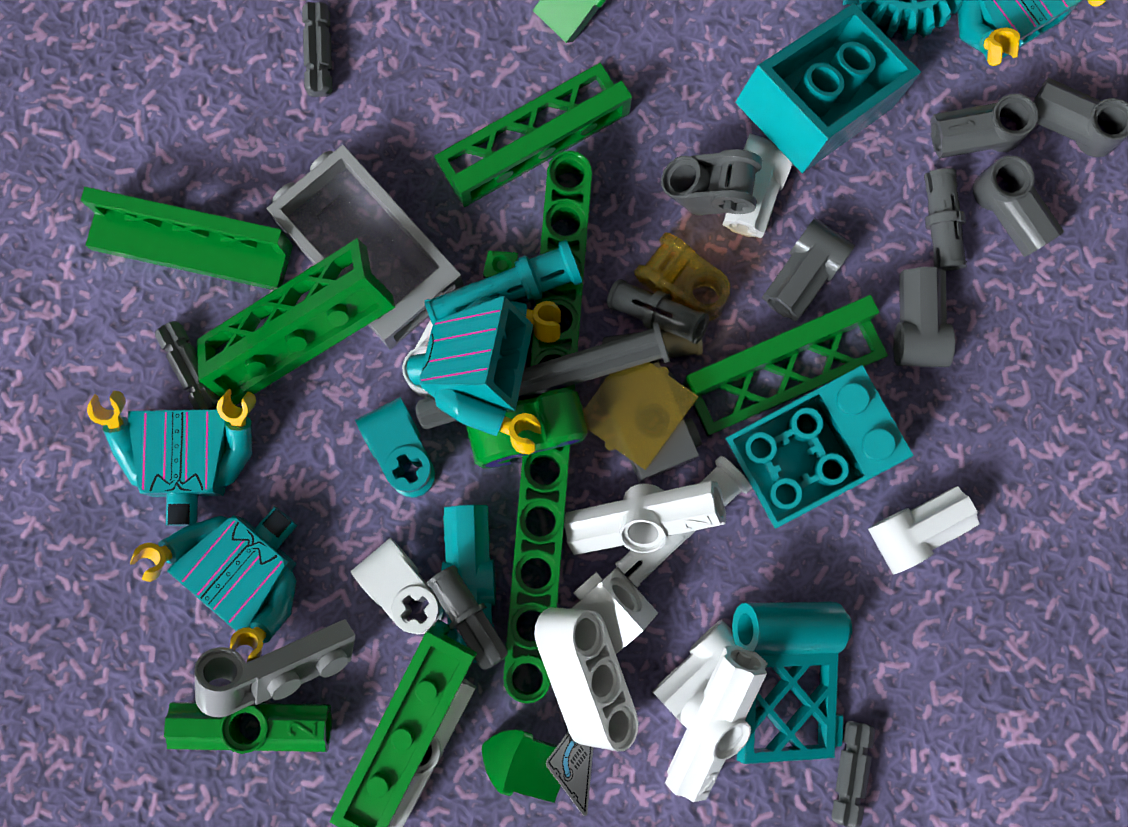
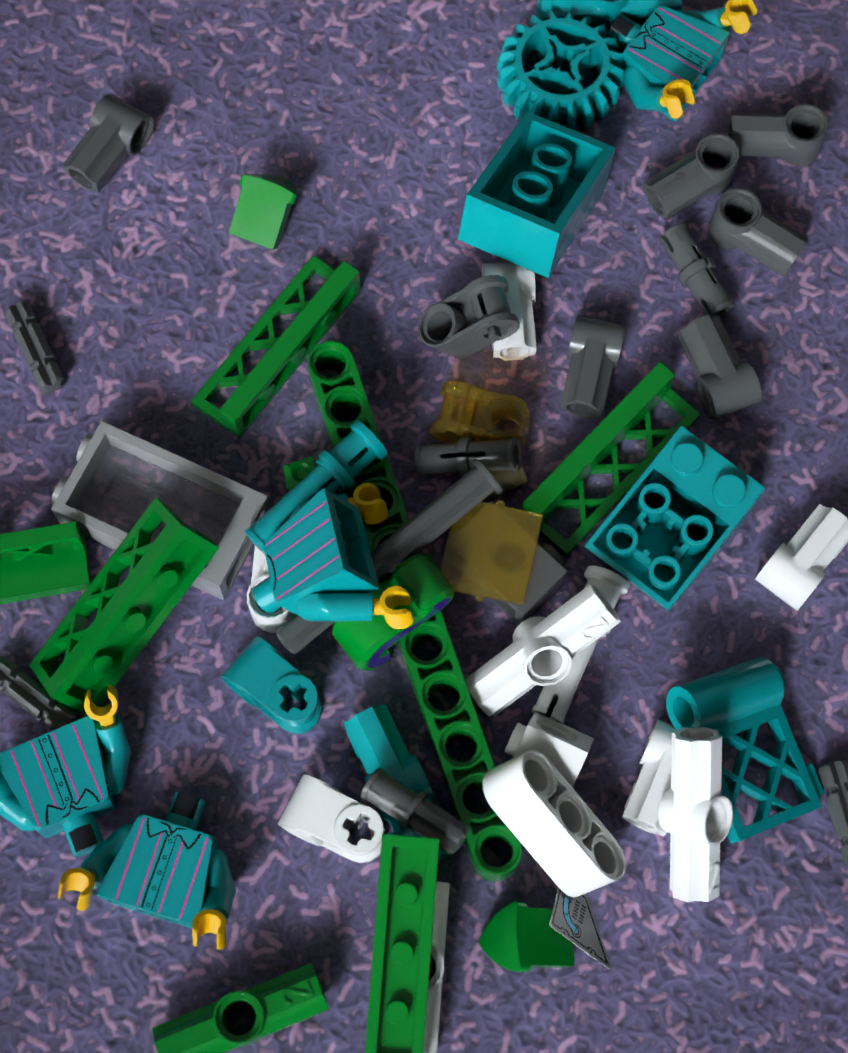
camera: 20 degrees left, 10 degrees down
light grey plate [195,619,355,717] -> none

